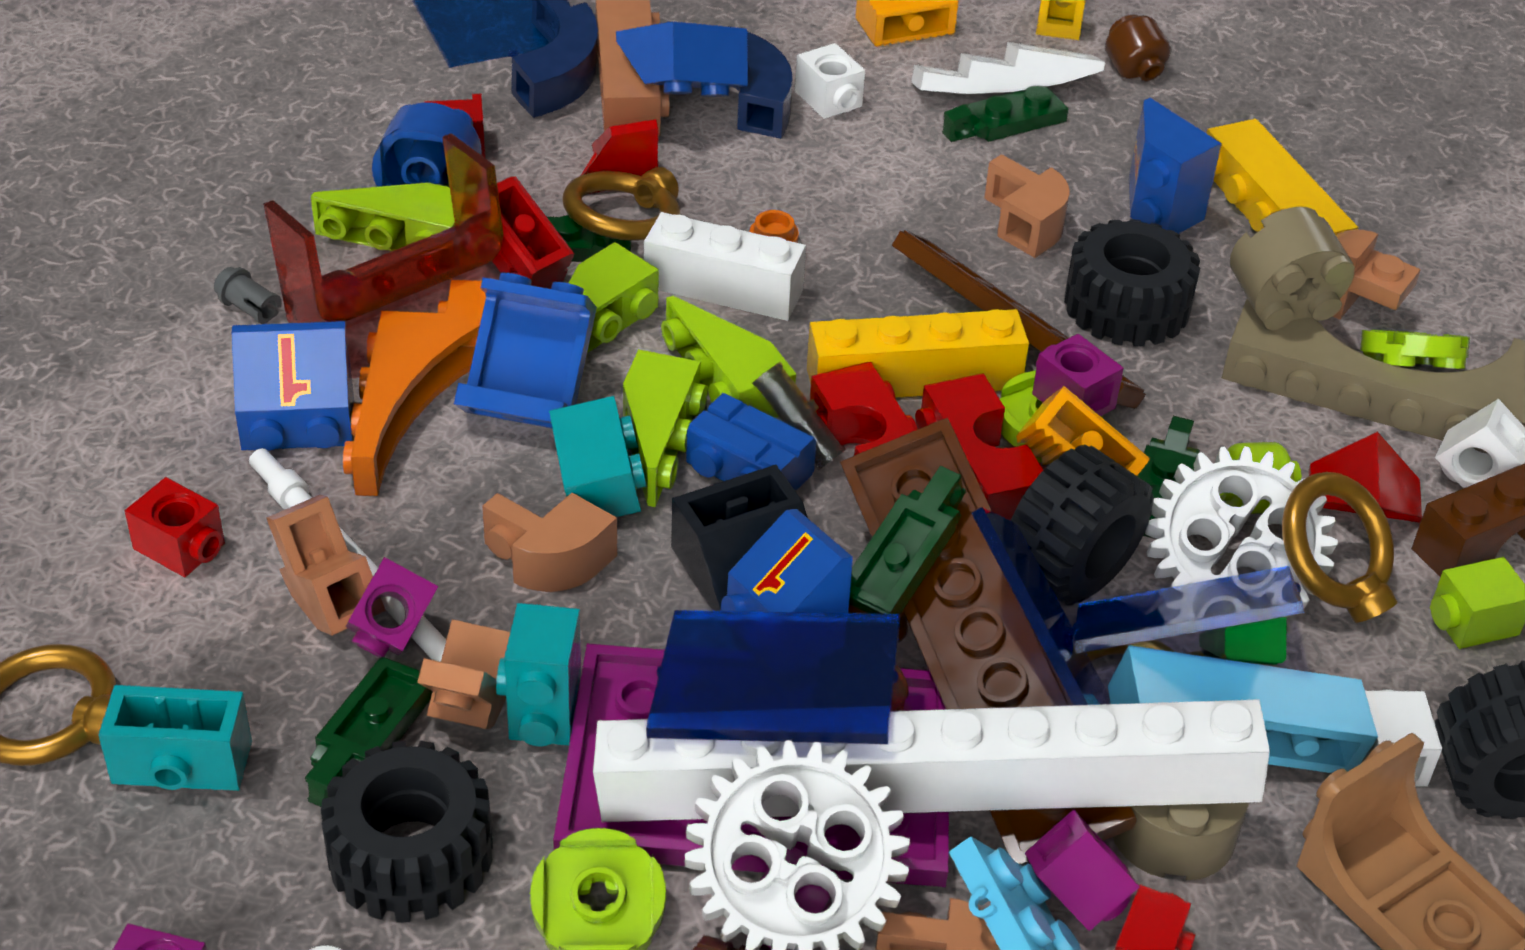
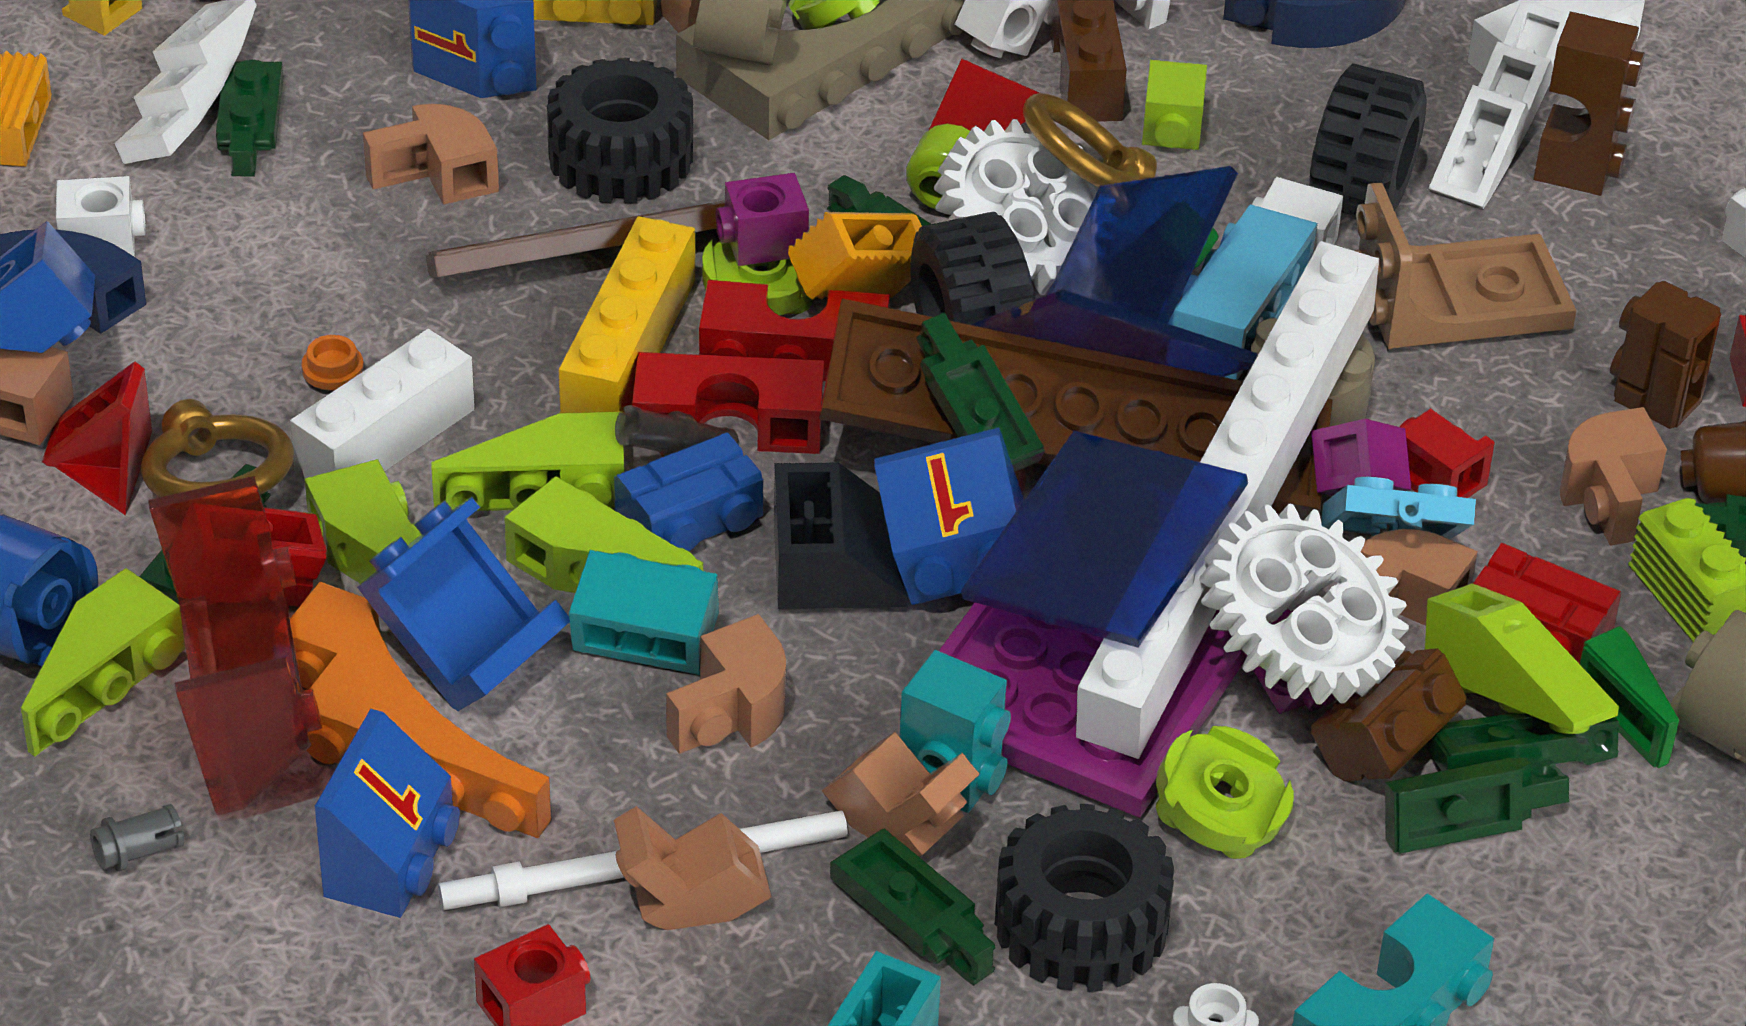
camera: 65 degrees left, 0 degrees up
magenta brick [345,557,439,657] -> none

